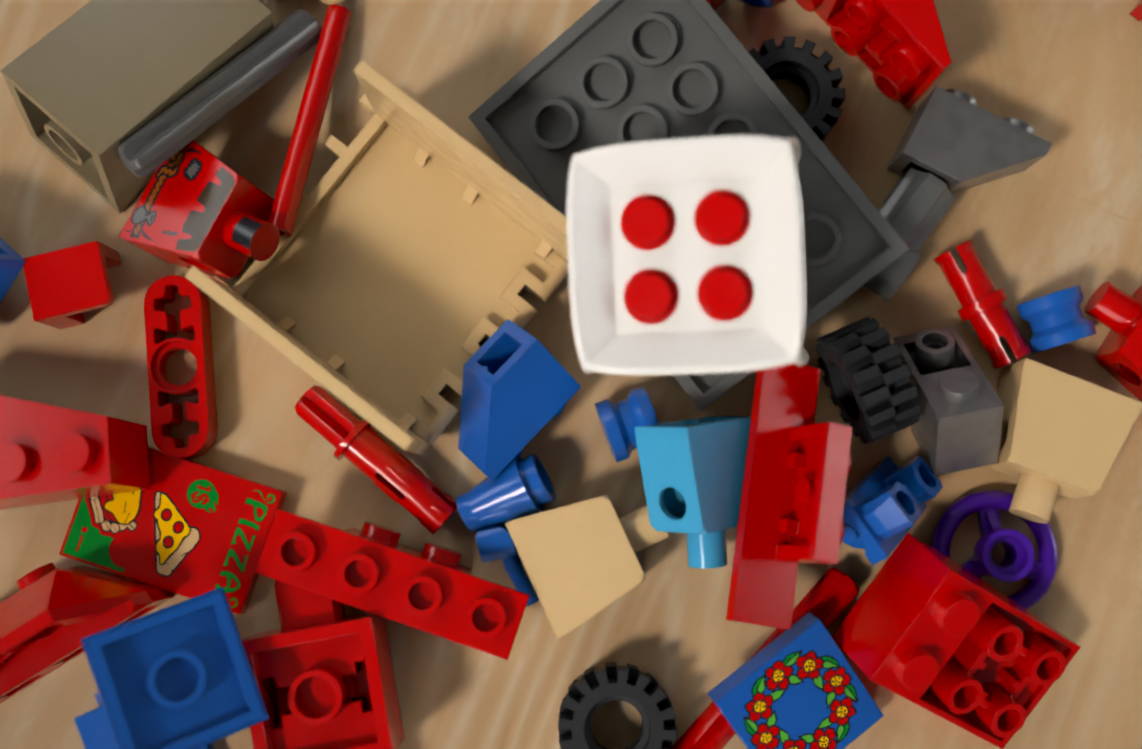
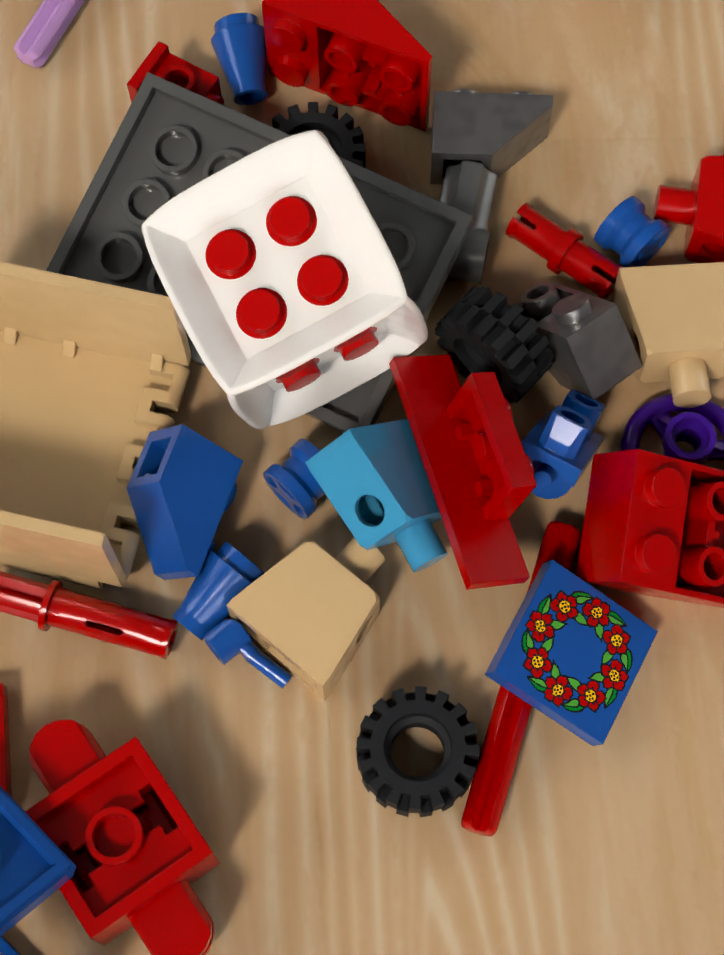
camera: 25 degrees left, 15 degrees down
red bracket [254,509,530,660] -> none

